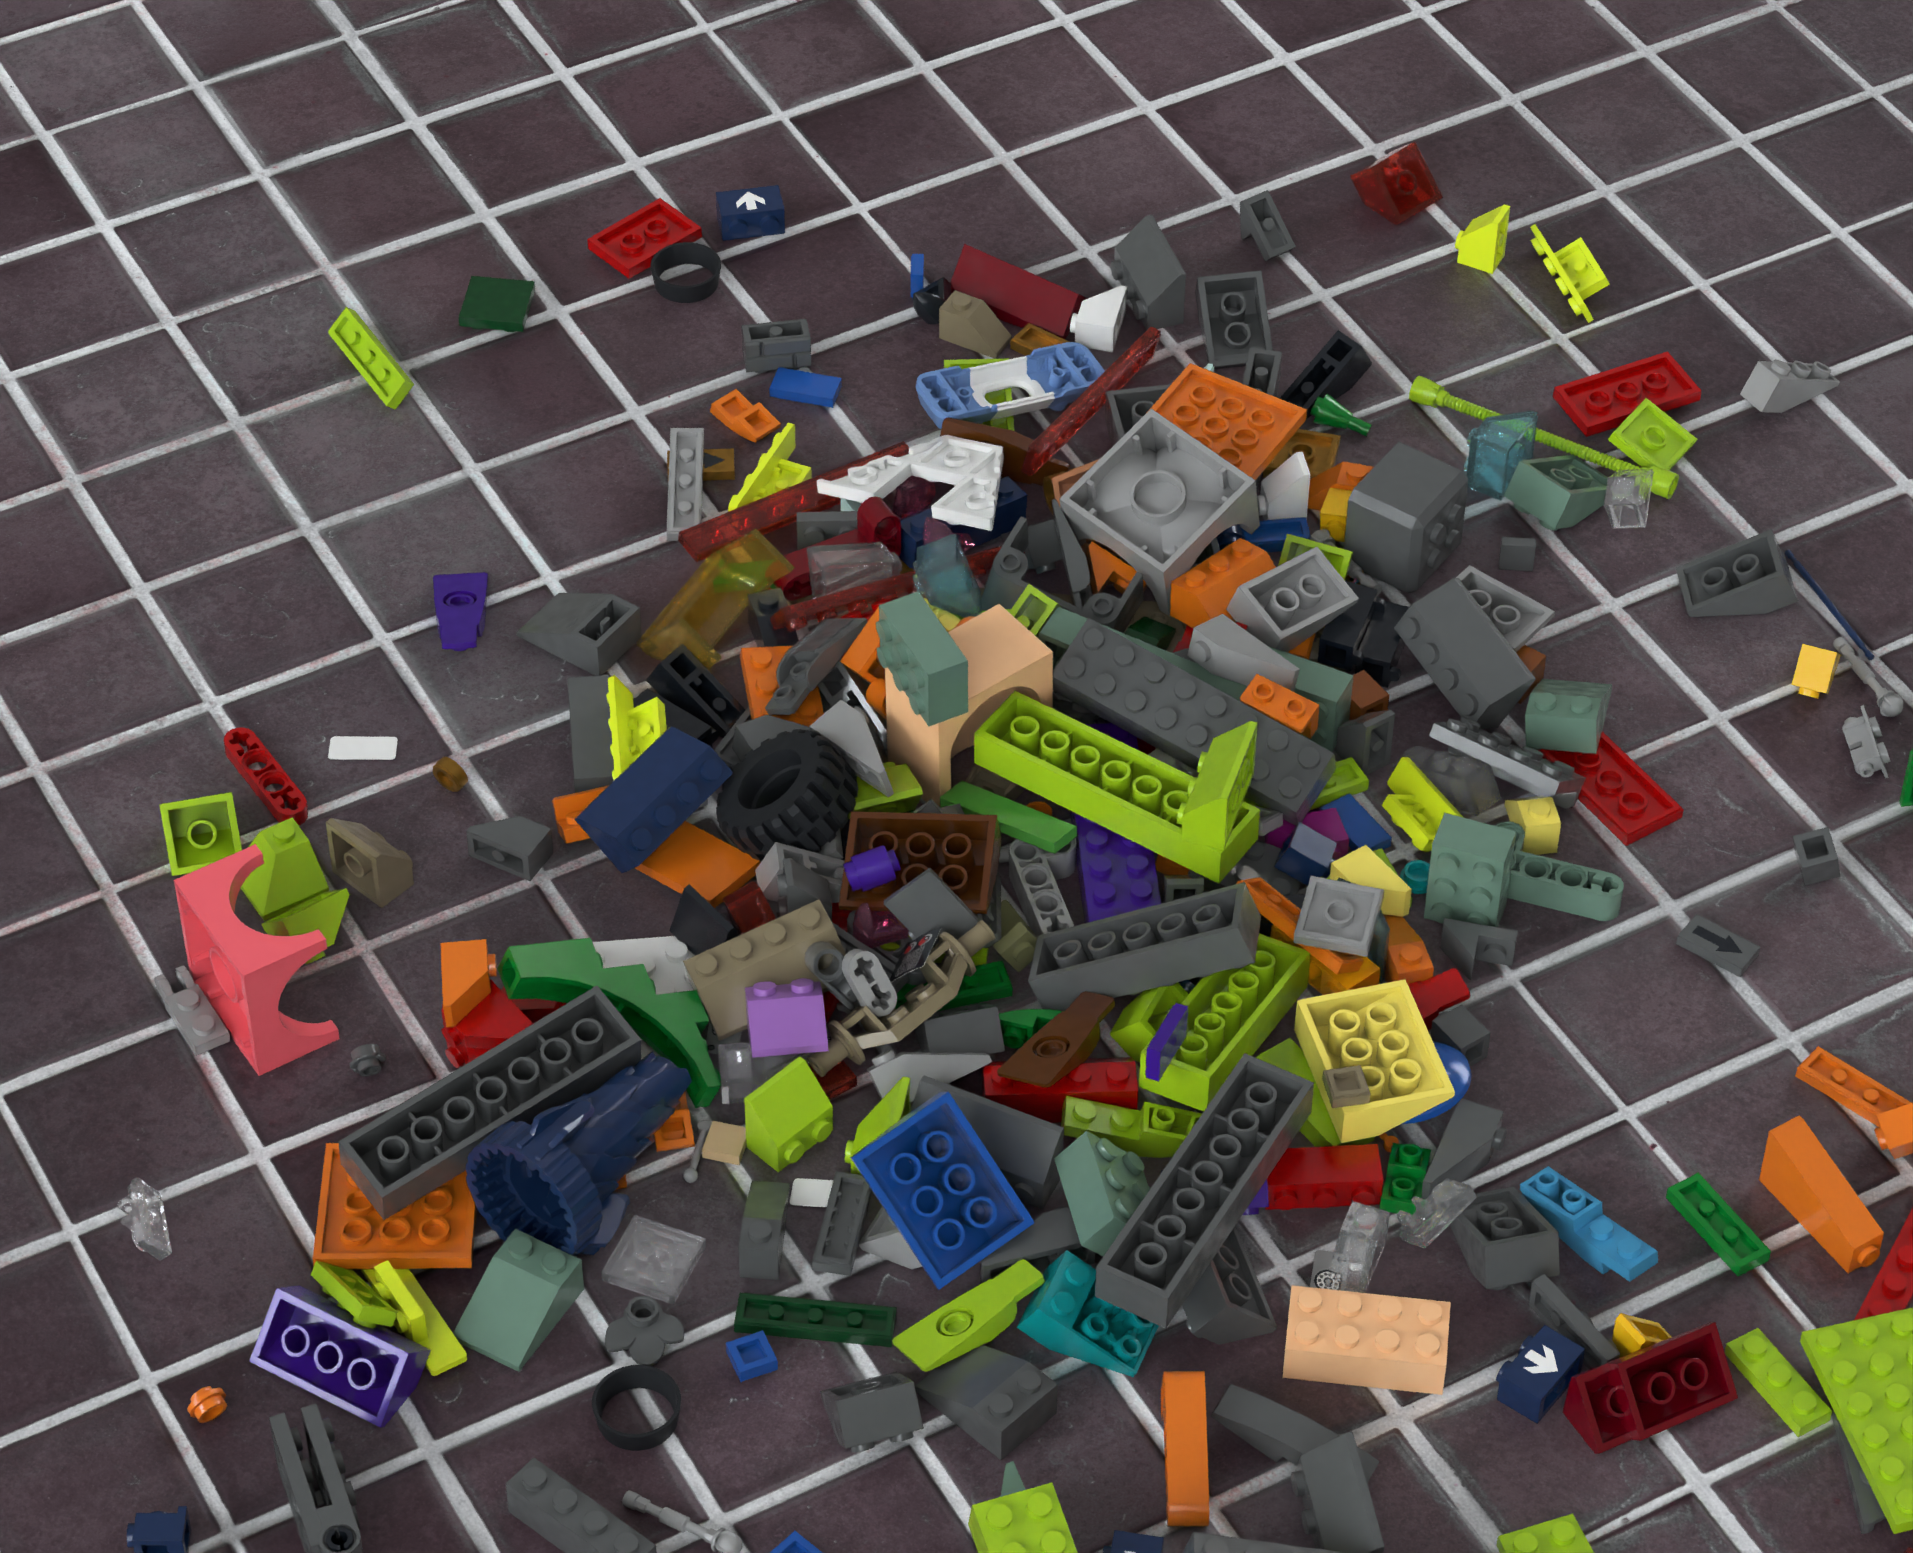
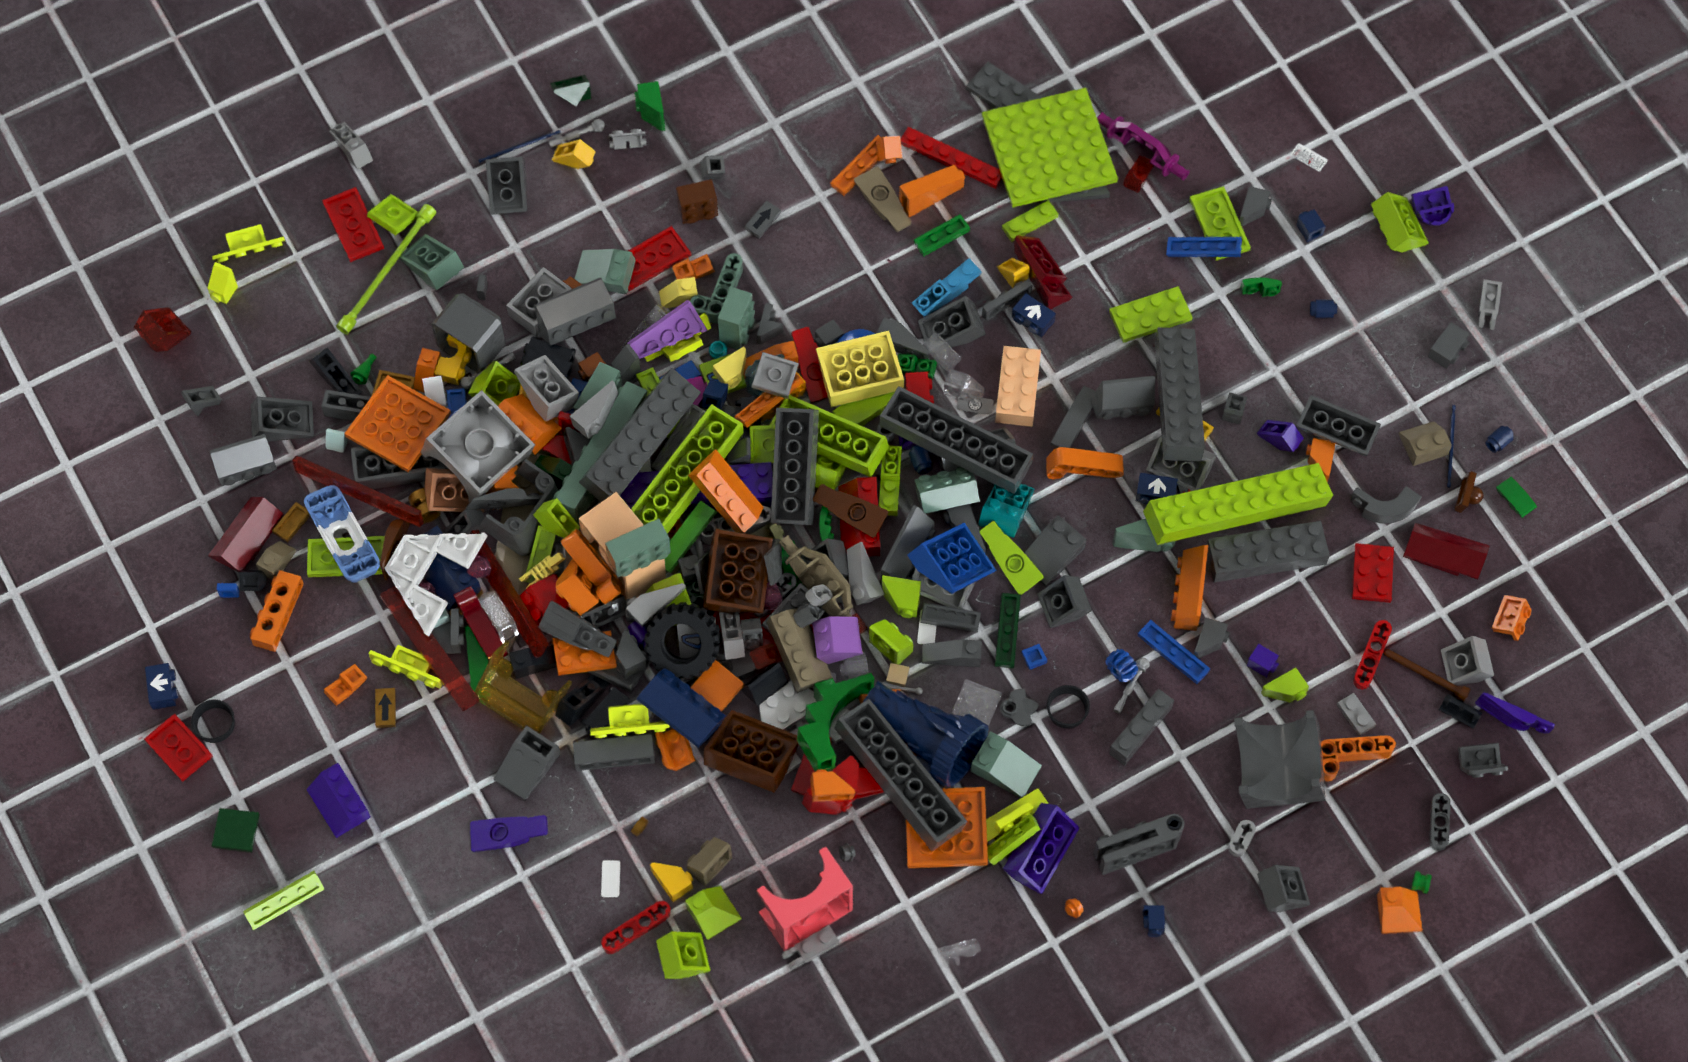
camera: 90 degrees left, 20 degrees up
lime slope [261,888,350,965] -> none
dark grey slope [466,816,553,881] -> none
light grey tile [667,428,704,541] -> none
dark grey brick [741,319,811,373] -> none
blue tile [769,367,842,408] -> none
dark purple brick [843,845,901,892] -> none
black sticker [889,927,941,983] -> none
clear light blue slope [913,533,982,618] -> none
white slope [1070,285,1127,352] -> none
dark purple tile [1145,1003,1188,1081] -> none
lime slope [1177,721,1258,850] -> none
orange bracket [1240,674,1319,739] -> none
dark tan tile [1322,1065,1371,1108] -> none
dark grey bracket [1429,717,1586,809] -> none
clear light blue slope [1464,411,1538,501] -> none
clear slope [1604,469,1654,528] -> none
none -> orange brick [250,570,304,652]
none -> dark purple slope [306,763,371,838]
none -> medium lavender wing [627,300,708,359]
none -> yellow slope [650,862,694,902]
none -> orange slope [672,254,715,279]
none -> reddish brown brick [676,179,718,224]
none -> orange slope [688,450,764,533]
none -> reddish brown slope [704,710,799,793]
none -> dark tan piece [854,166,911,232]
none -> blue gear [1105,649,1138,682]

